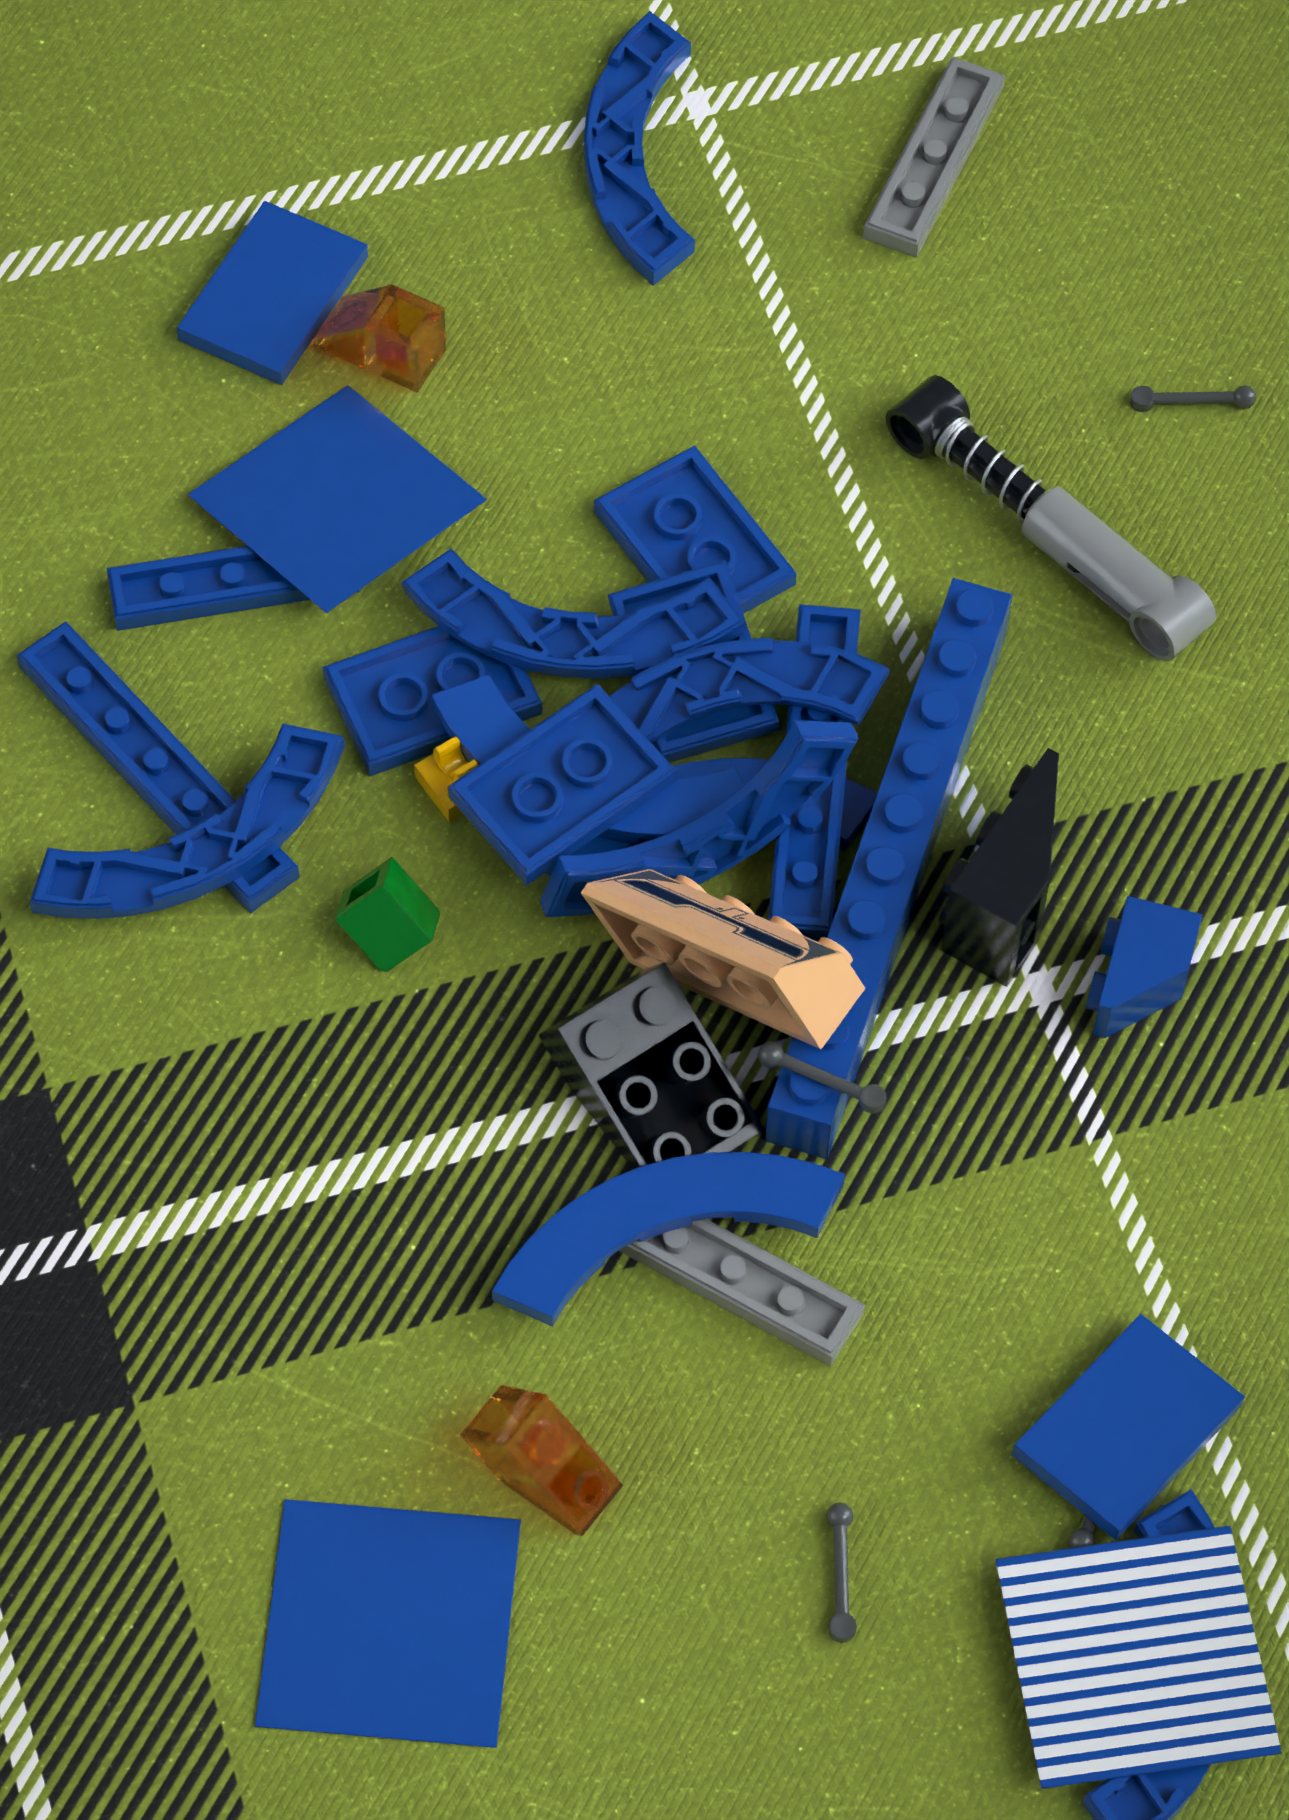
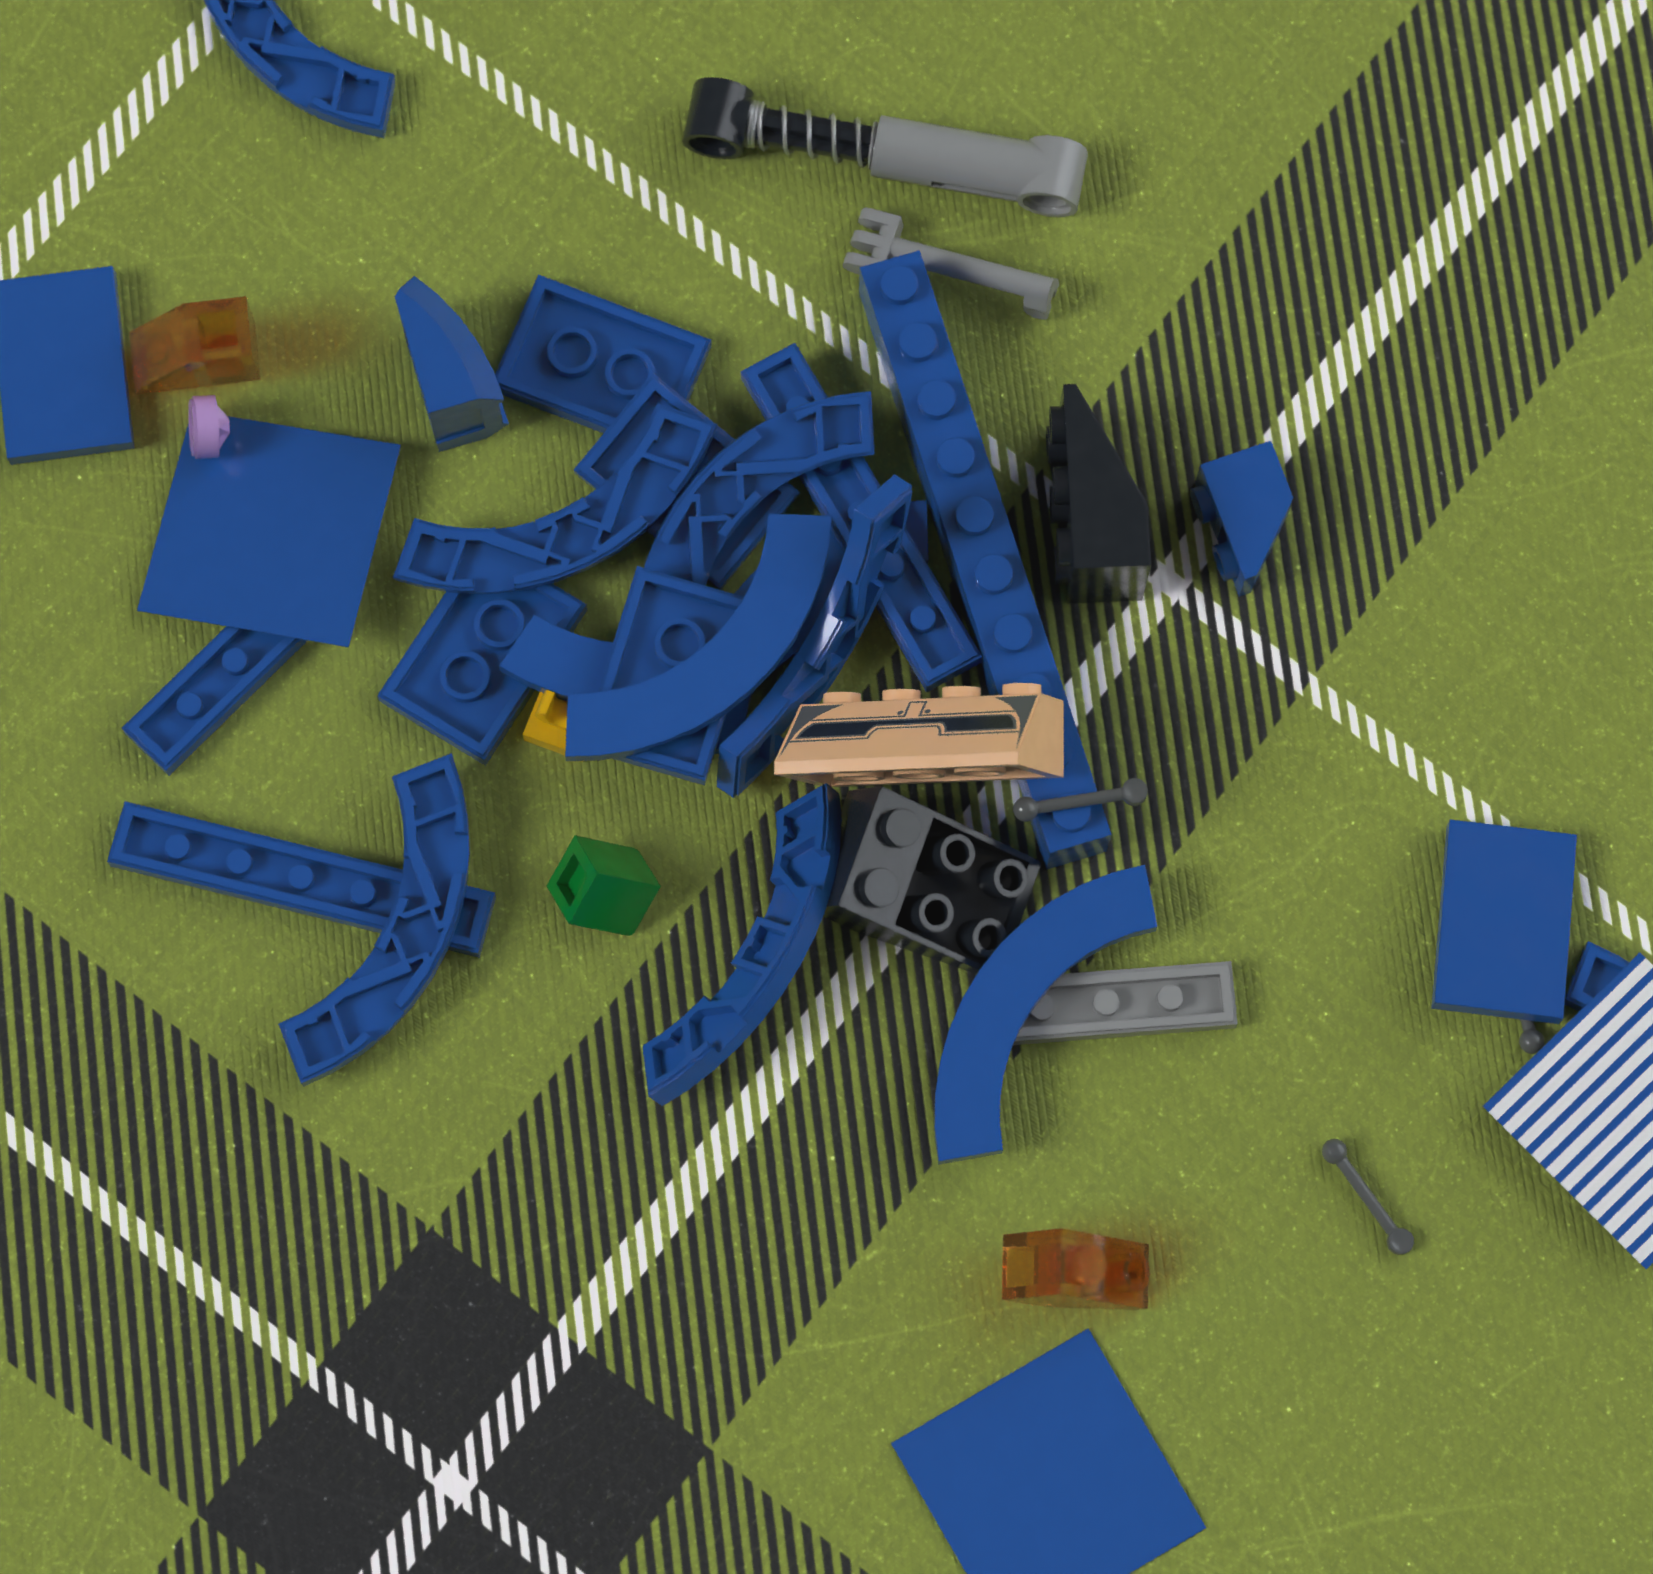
camera: 35 degrees left, 15 degrees up
none -> lavender tile [188,395,230,459]
none -> blue slope [395,276,509,452]
none -> blue tile [565,513,832,761]
none -> blue tile [643,783,842,1106]
none -> light grey hinge [842,208,1059,320]

